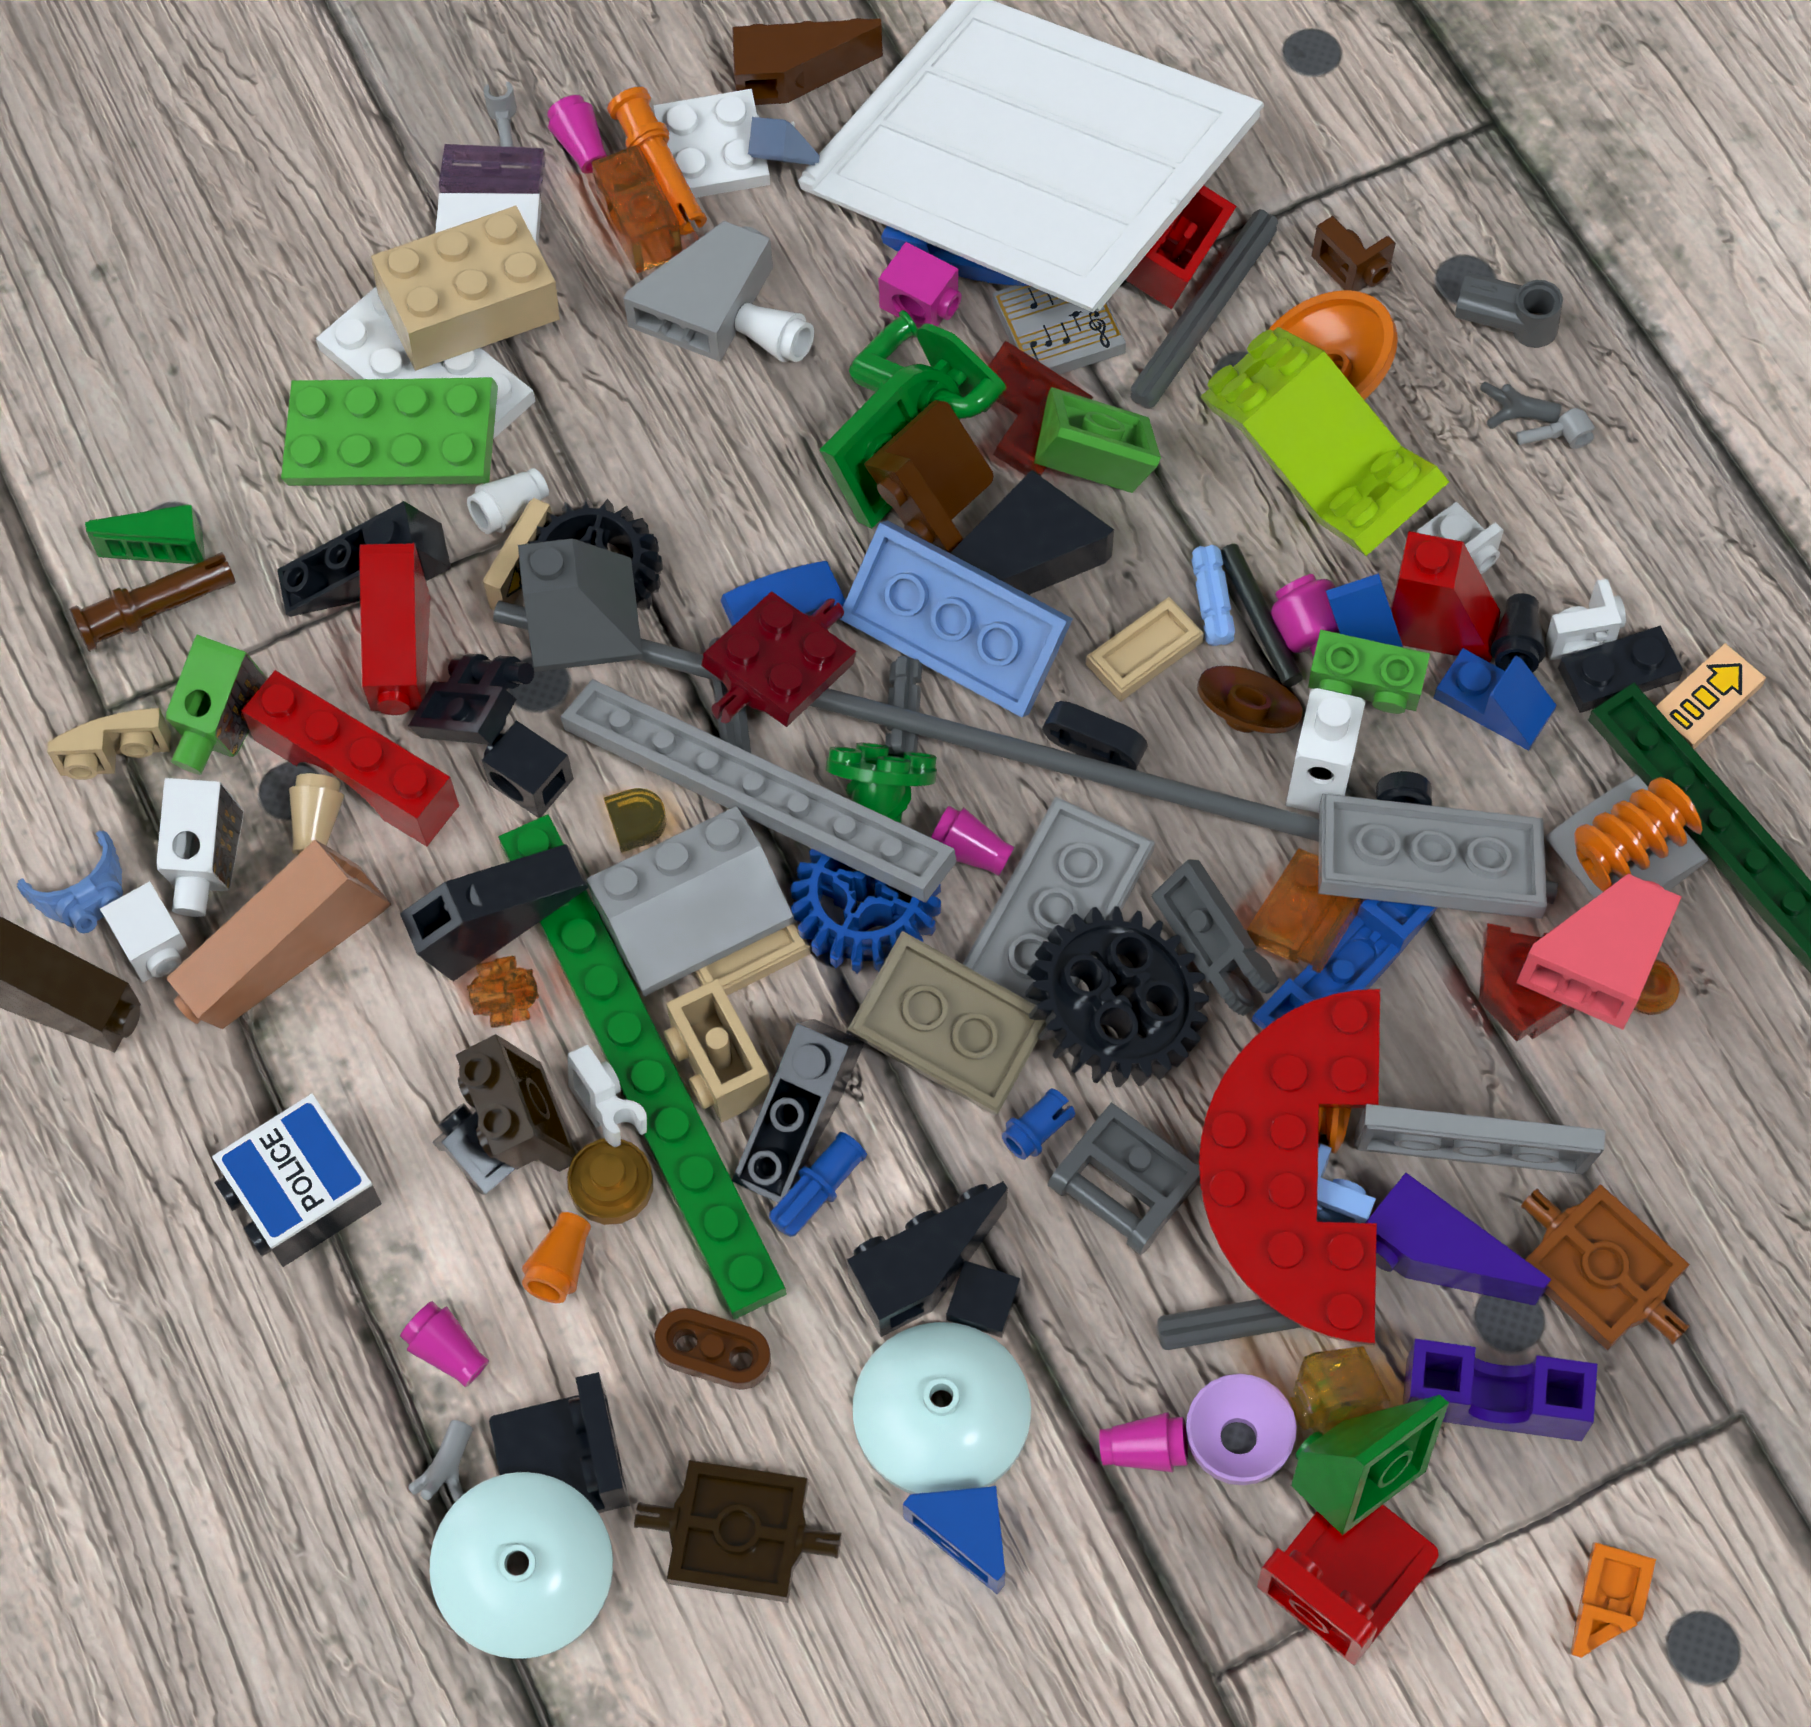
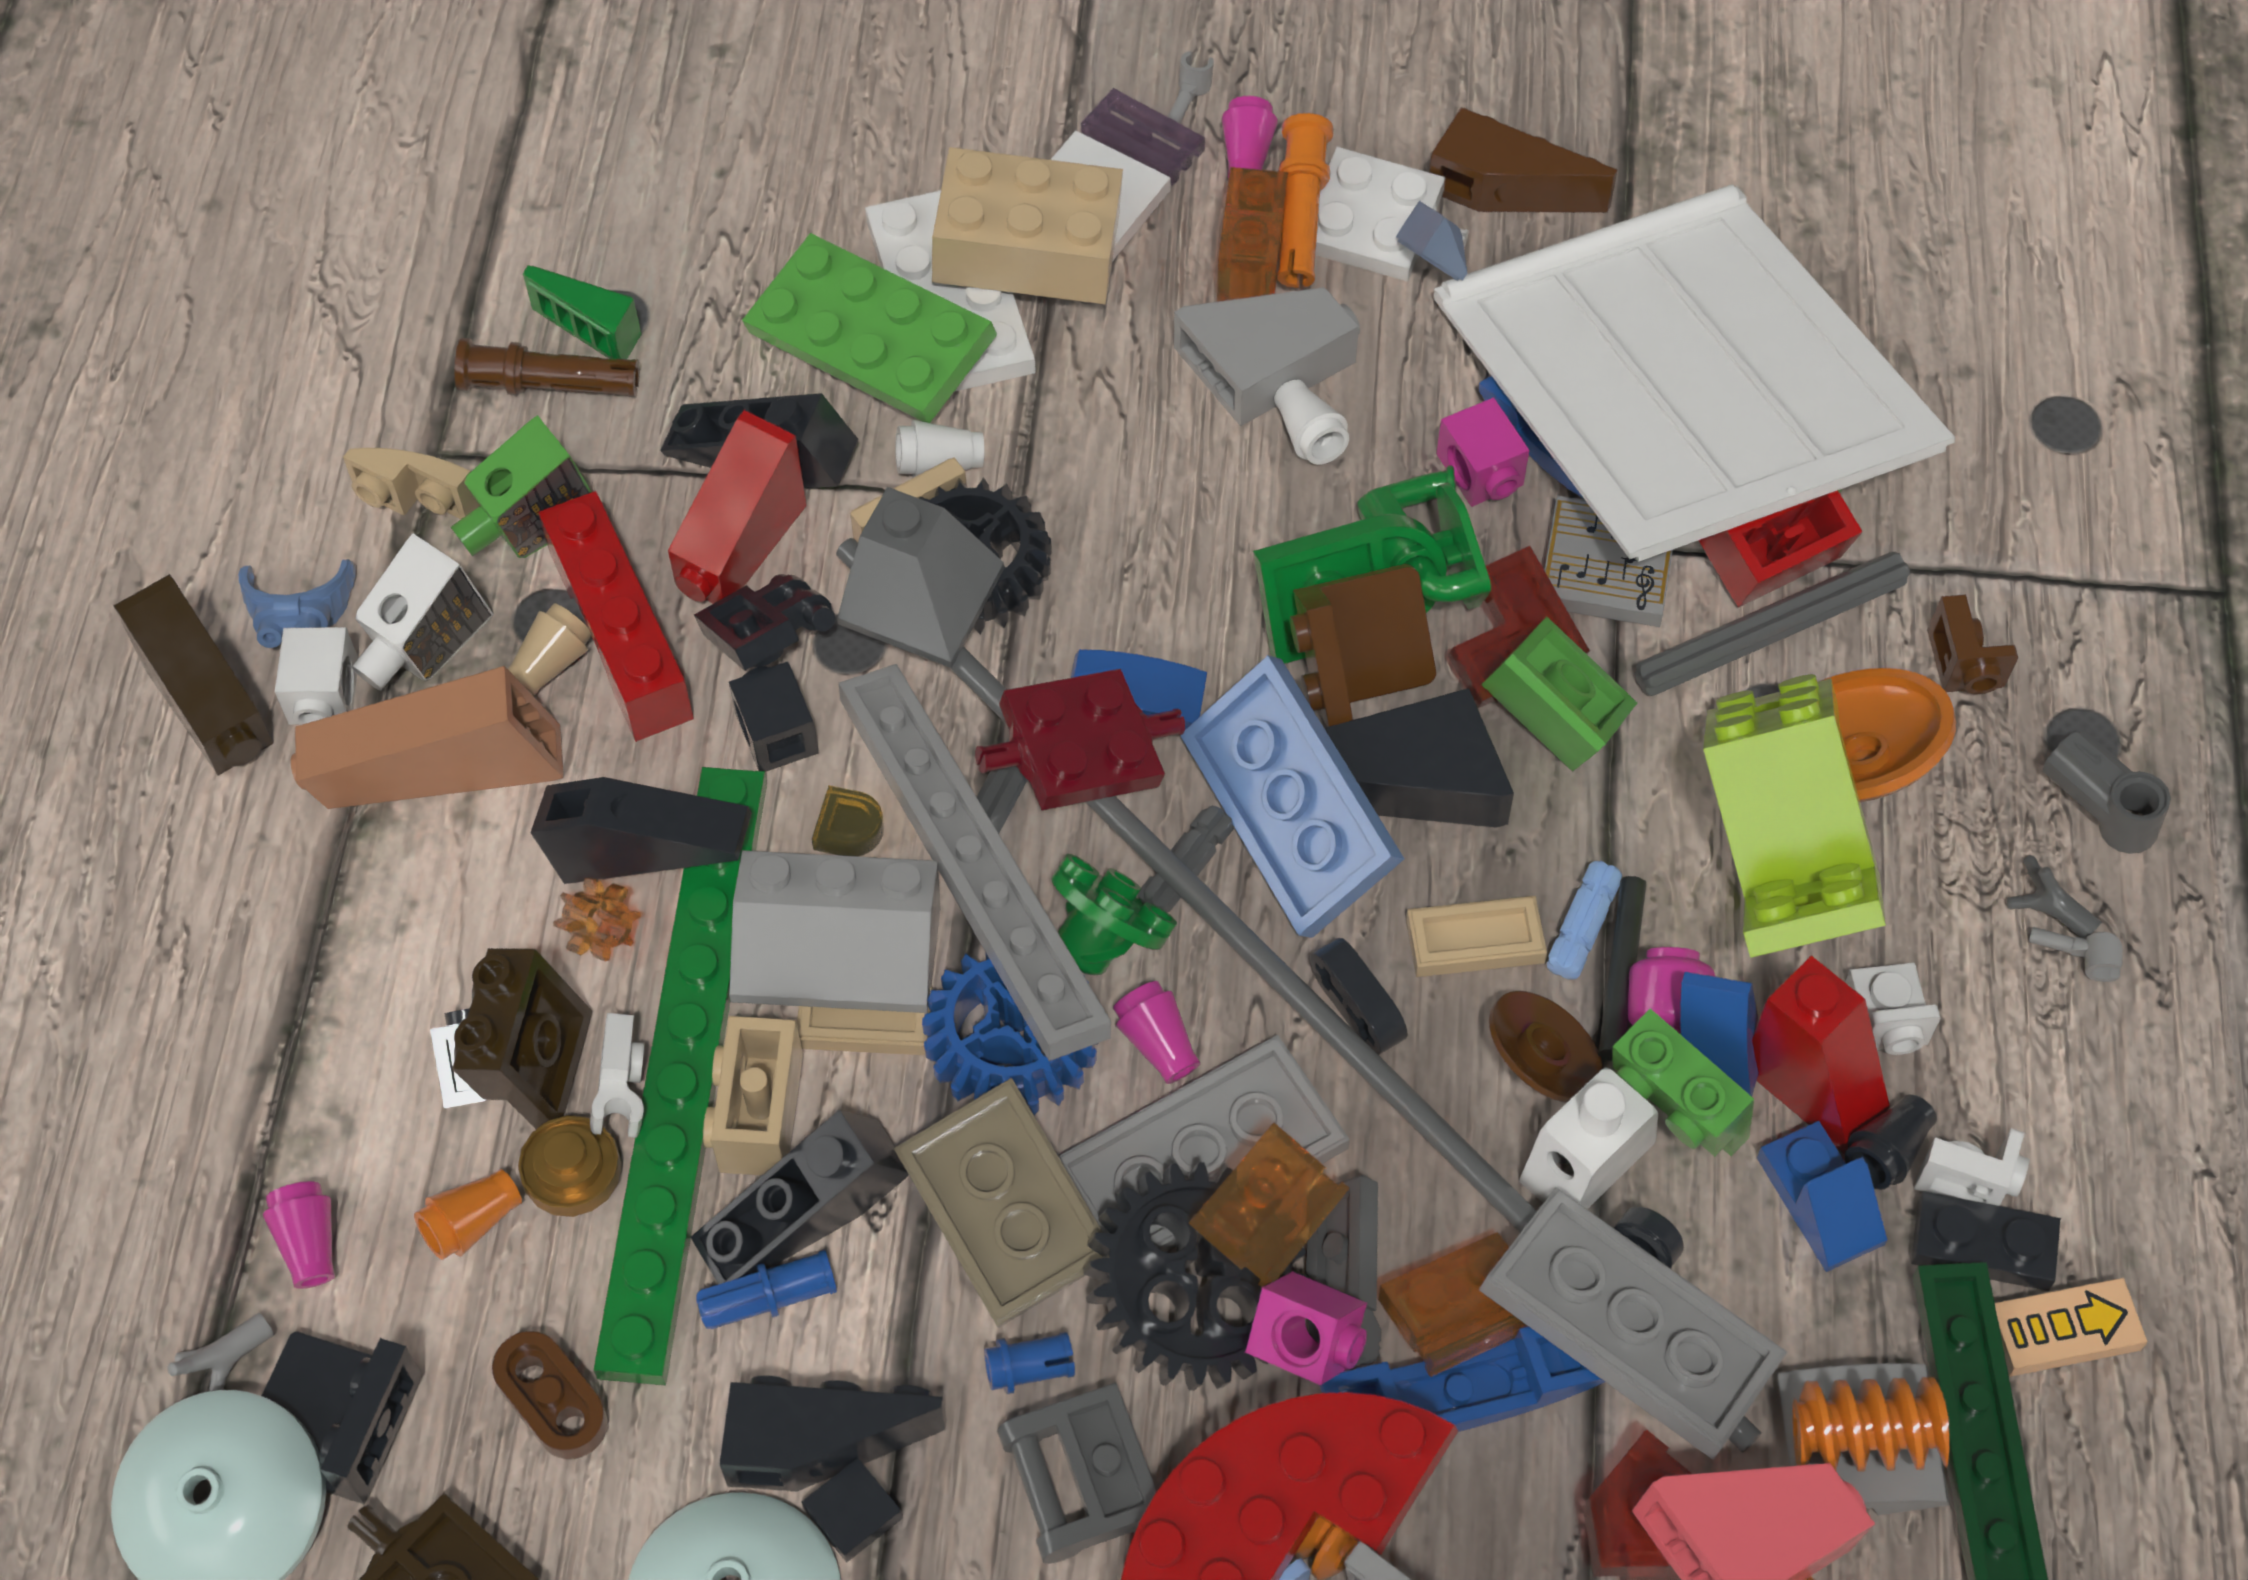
camera: 30 degrees right, 5 degrees down
piece [212,1094,382,1267] -> none
none -> clear orange plate [1188,1122,1350,1287]
none -> dark pink brick [1245,1272,1367,1385]

